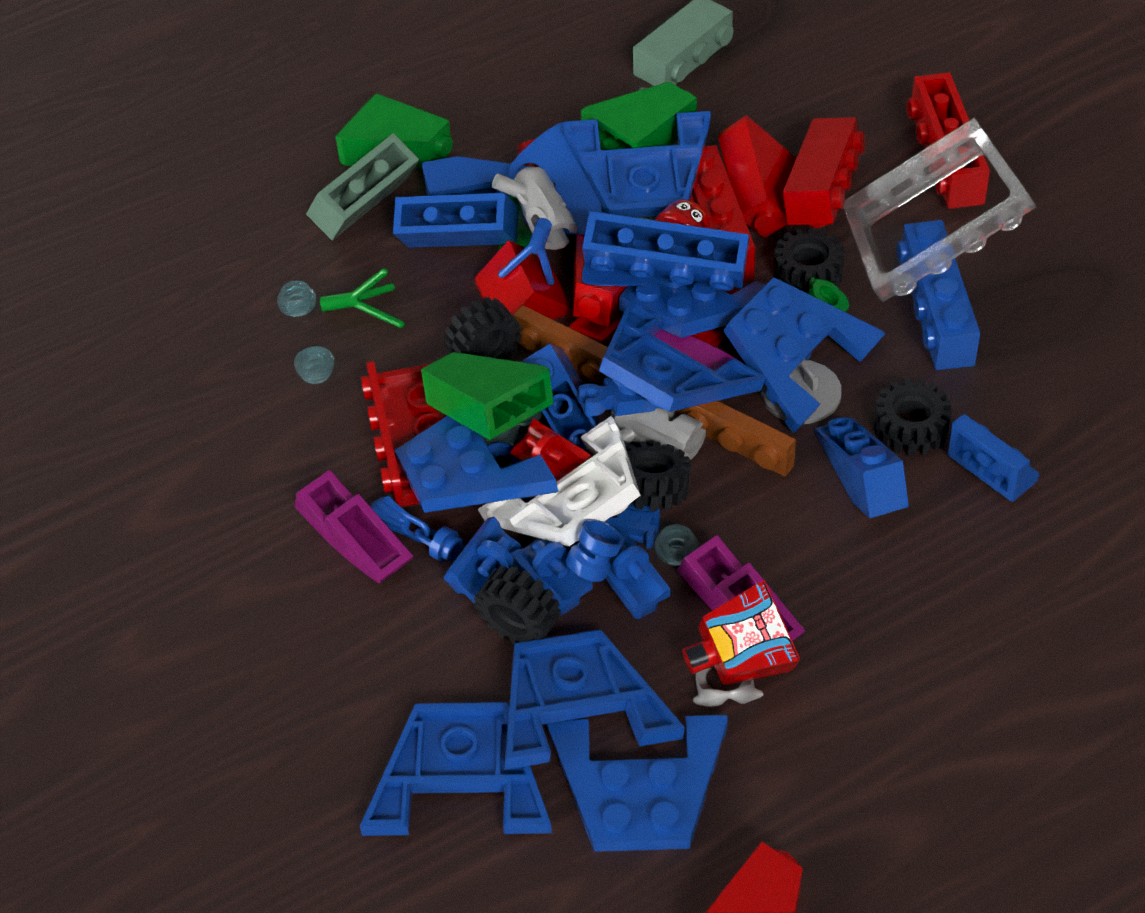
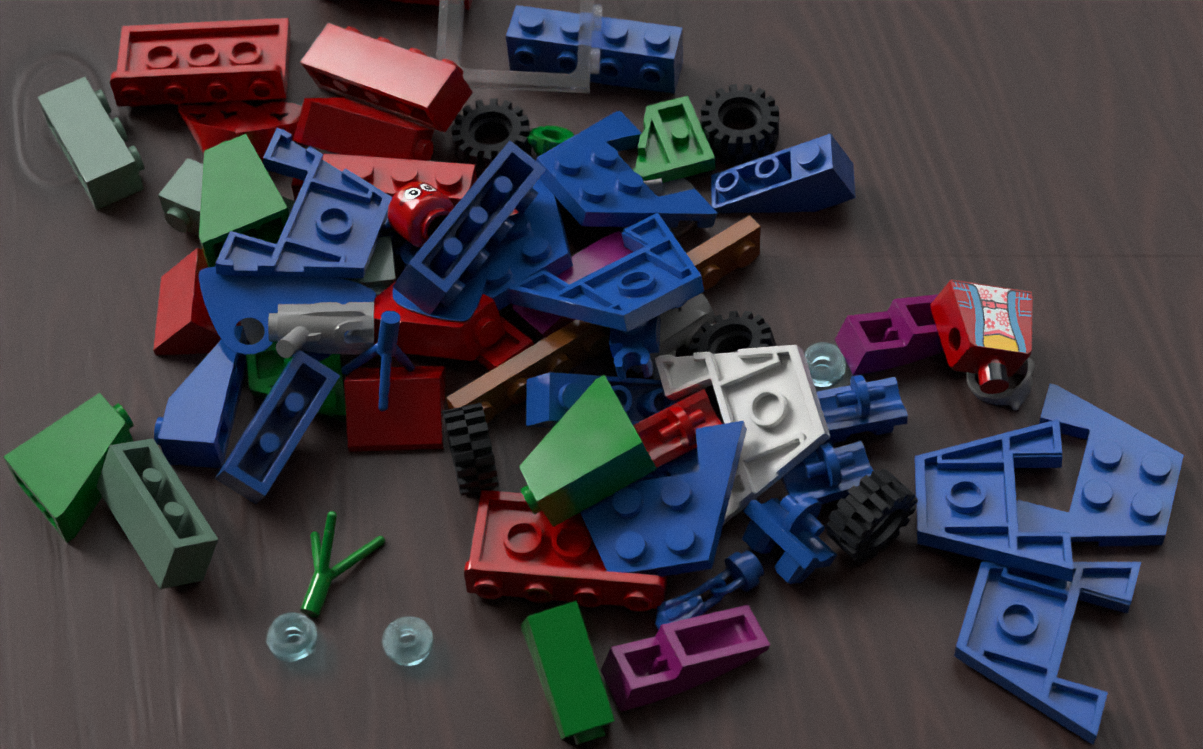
camera: 70 degrees left, 5 degrees up
blue wheel [565,519,624,582] -> none
blue bracket [948,414,1039,502] -> none
none -> red bracket [110,18,291,107]
none -> red piece [178,101,302,163]
none -> green slope [521,601,615,745]
none -> green wing [633,96,715,183]

